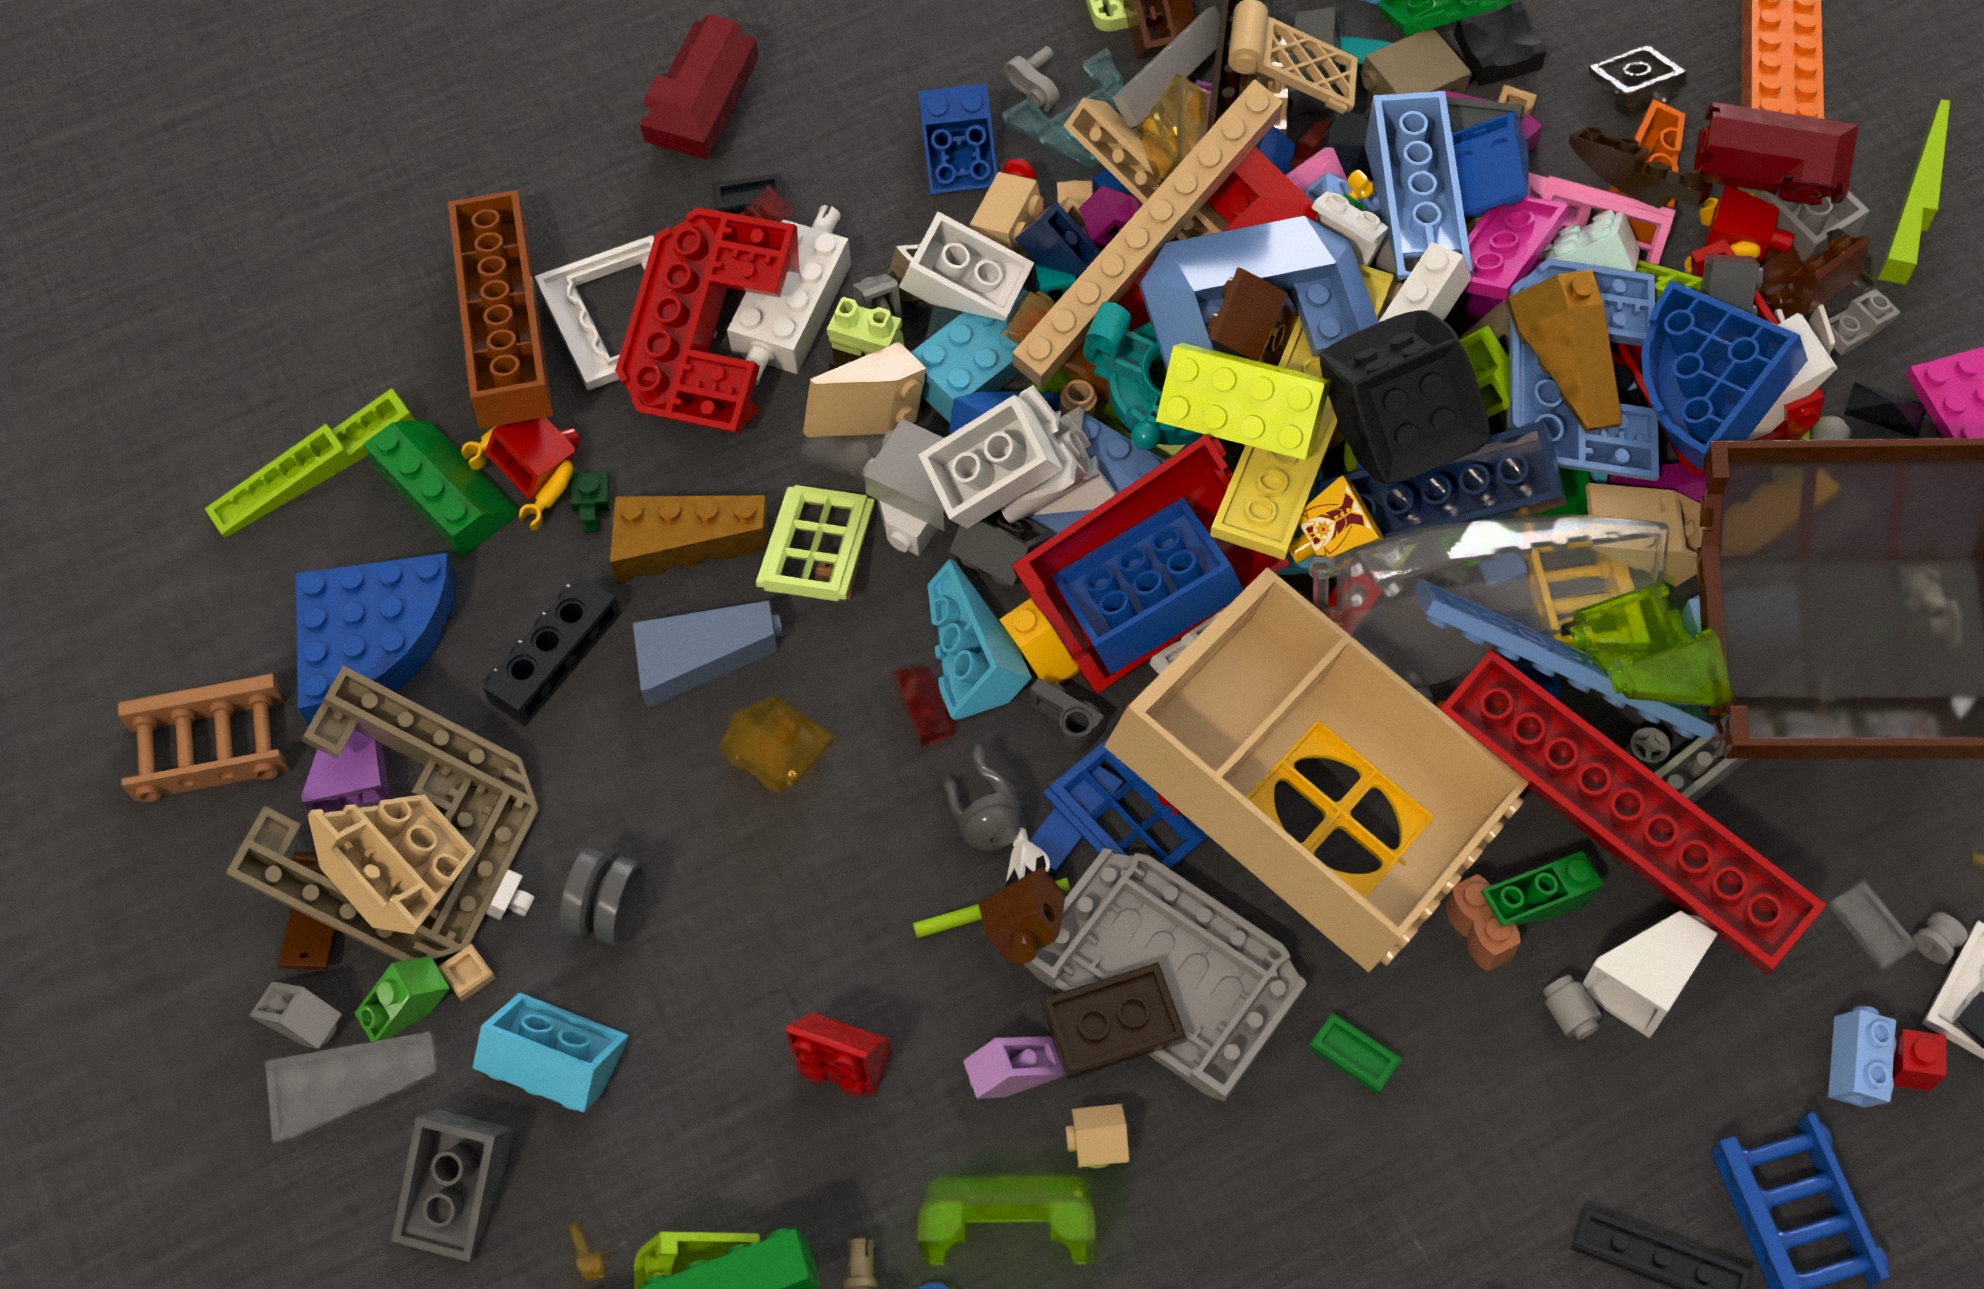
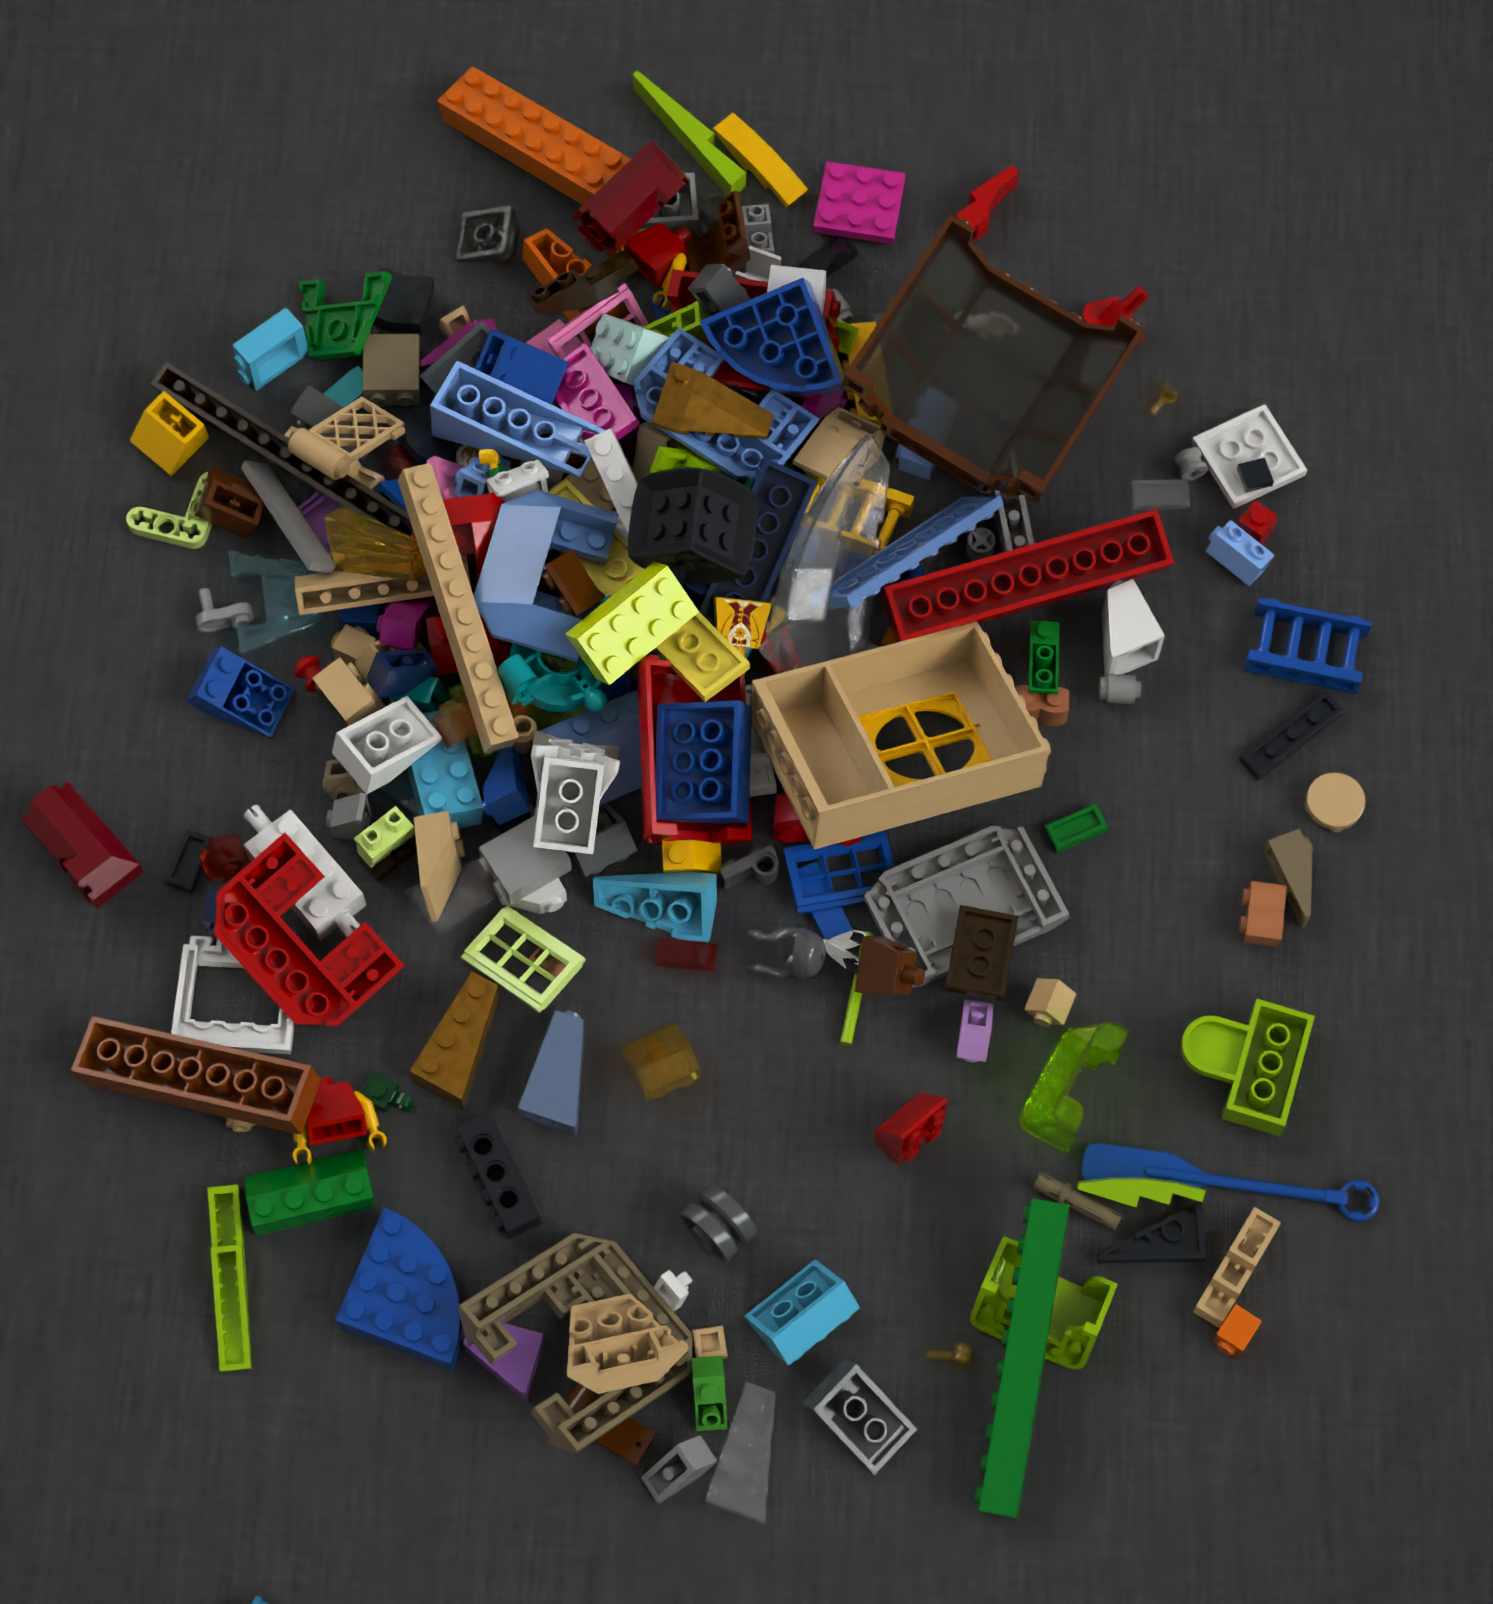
camera: 65 degrees left, 5 degrees up
medium nougat fence [118,673,290,802] -> none
clear neon green windscreen [1570,581,1732,707] -> none
none -> yellow slope [712,113,808,208]

